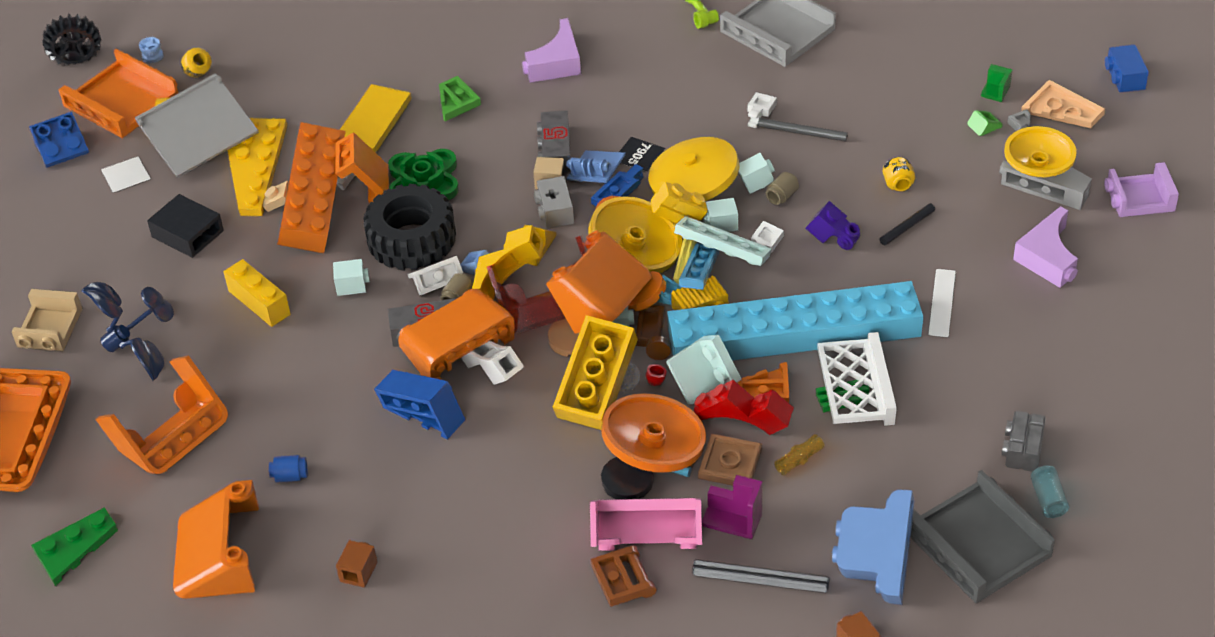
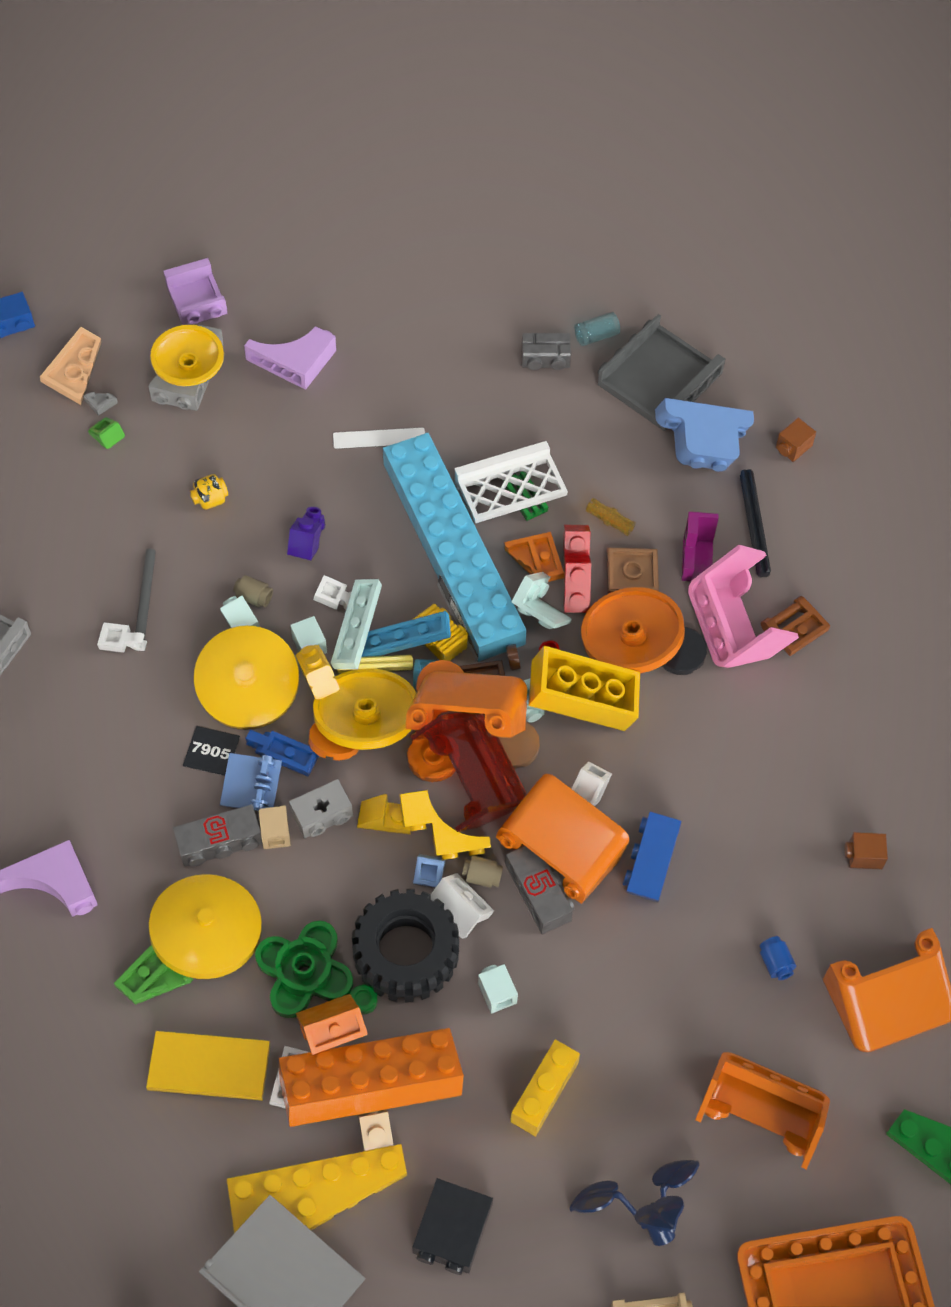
camera: 110 degrees left, 15 degrees up
black bar [879,203,935,246] -> none
green panel [981,64,1013,102] -> none
none -> yellow dish [149,874,261,979]

